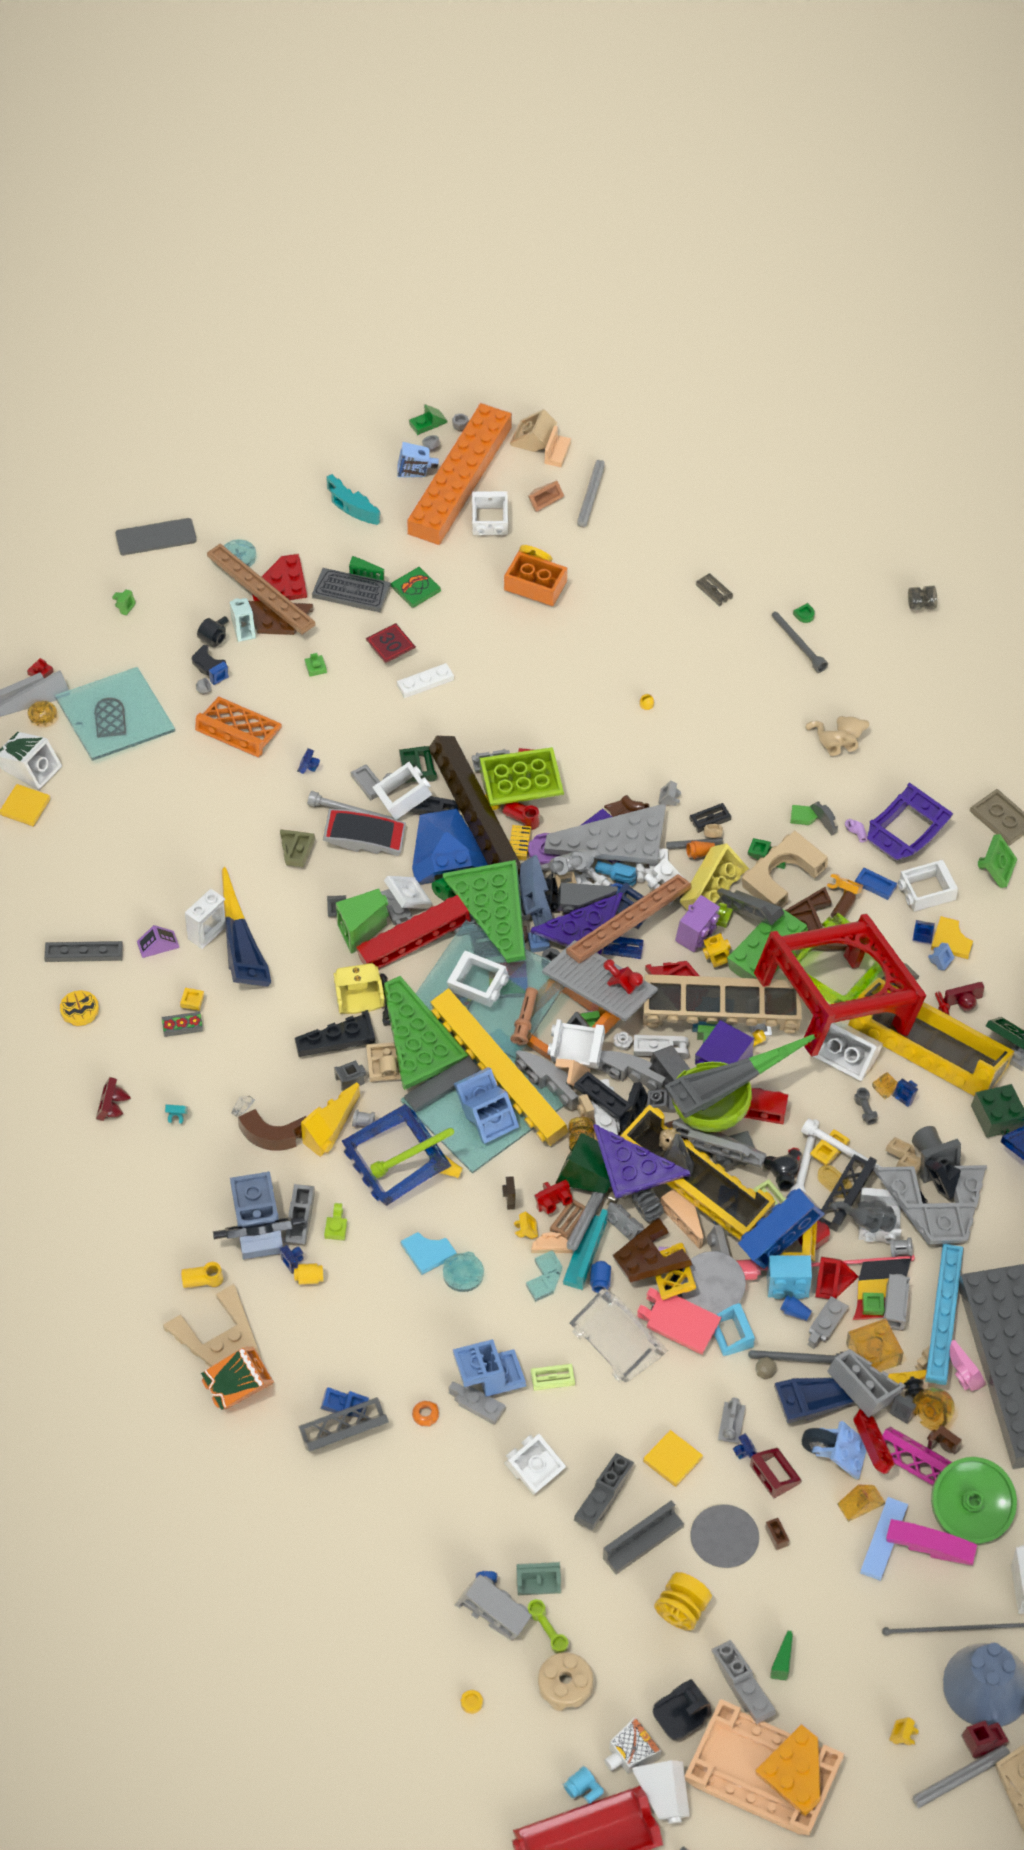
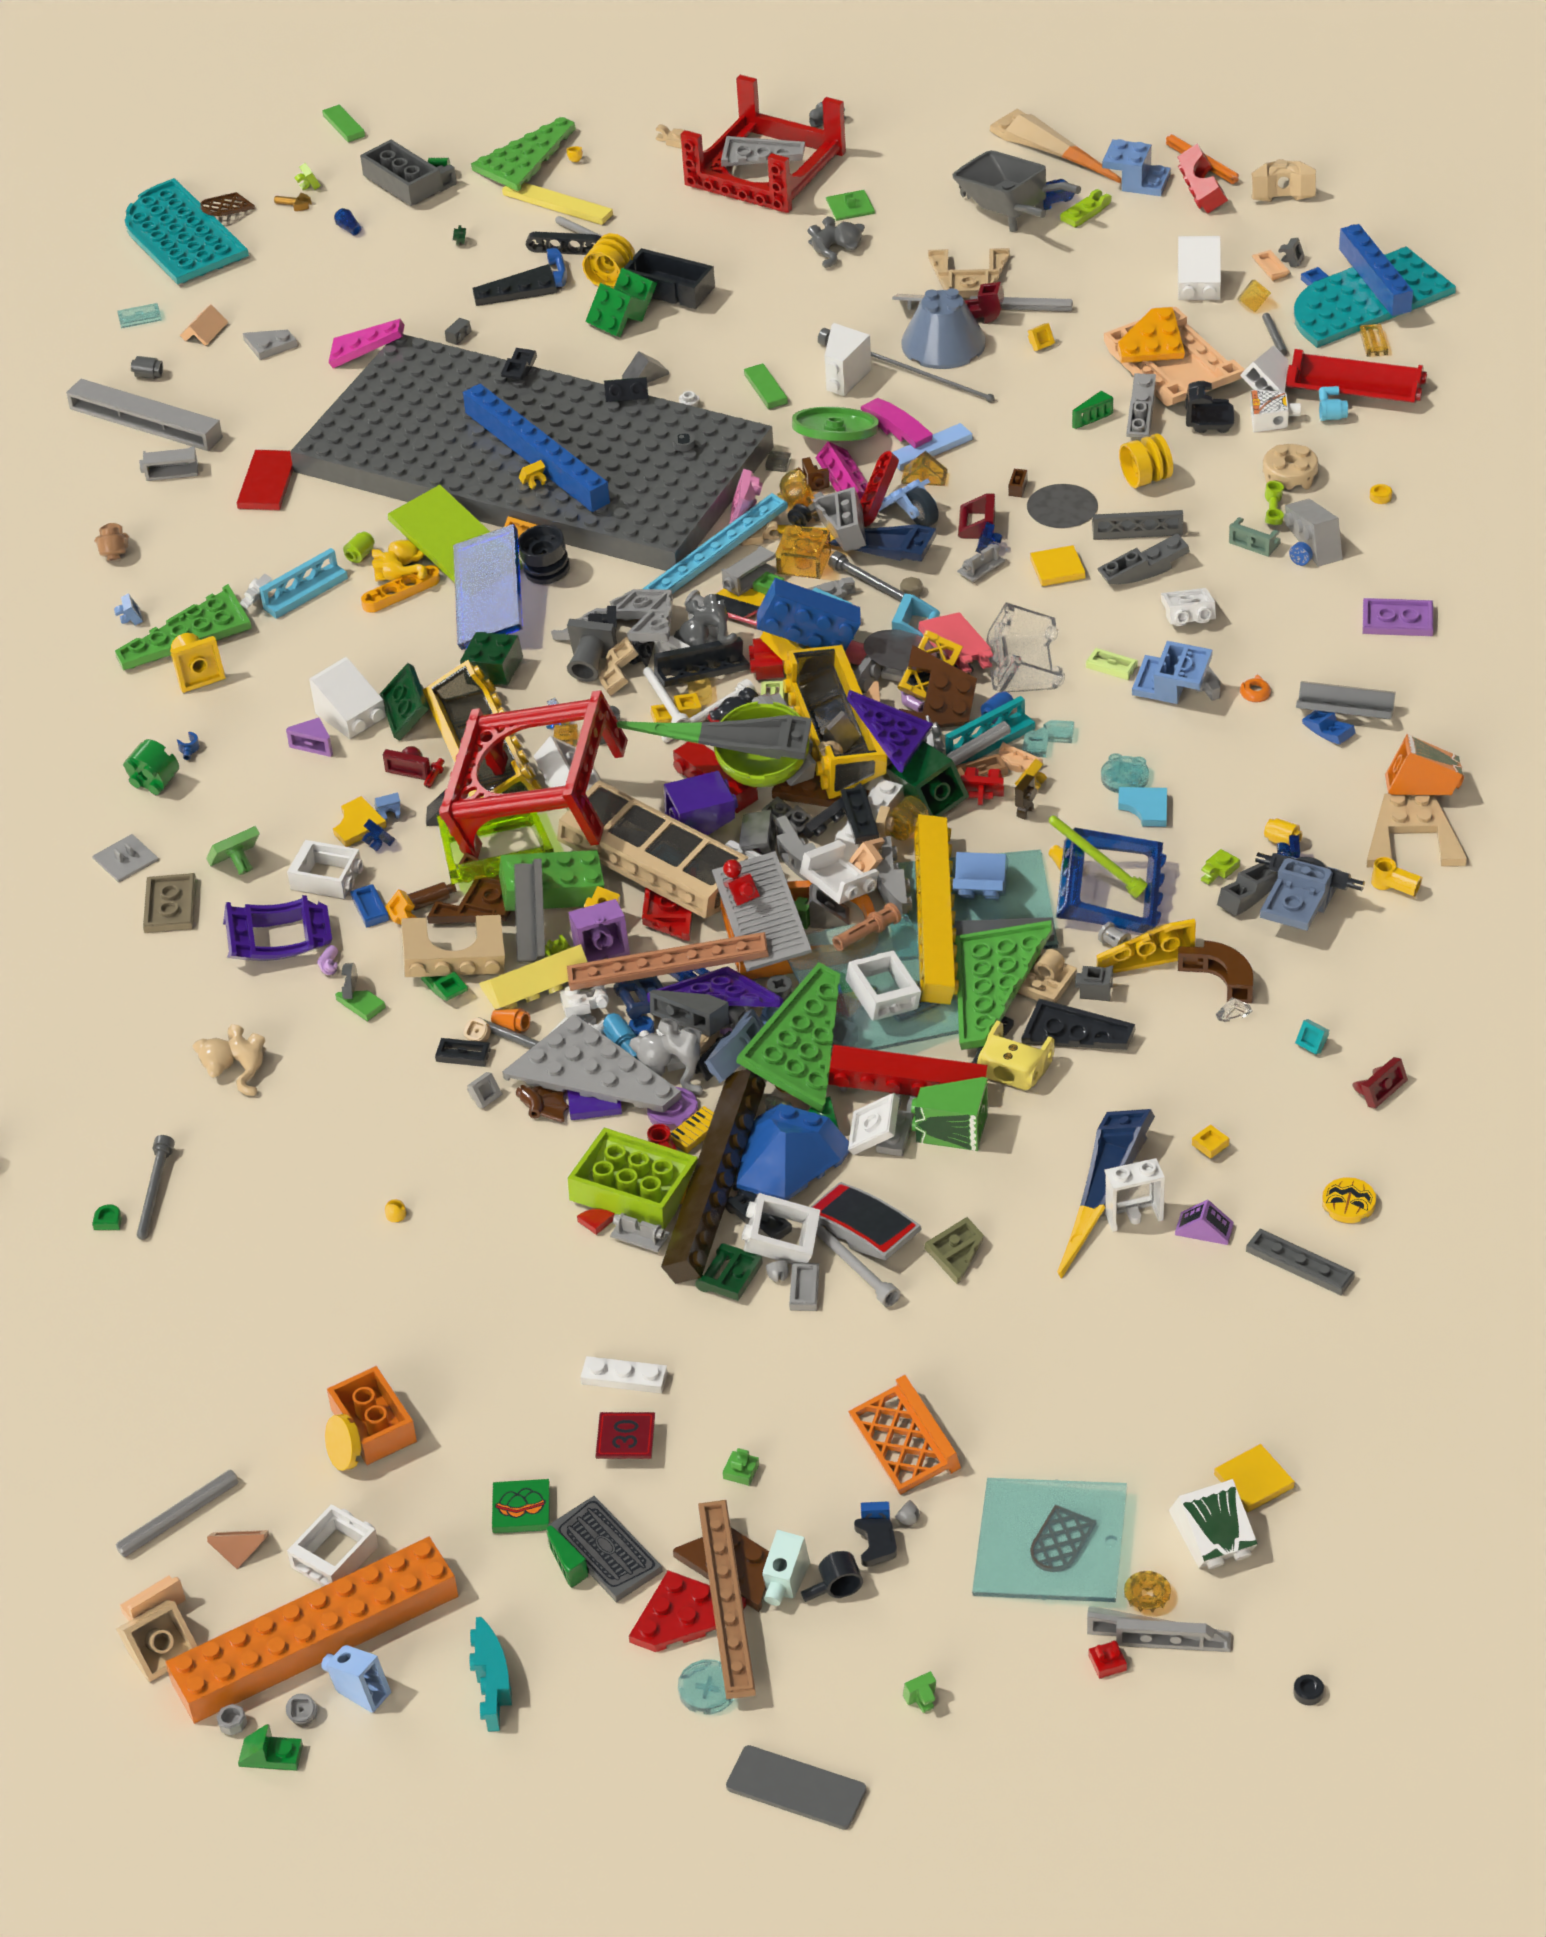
camera: 140 degrees left, 10 degrees down
tile [161,1012,203,1037] -> none
clear blue tile [297,748,320,774] -> none
dark grey tile [327,895,346,916] -> none
clear smoke tile [696,573,733,607] -> none
none -> clear smoke tile [765,451,792,472]
none -> medium lavender tile [1362,598,1433,636]

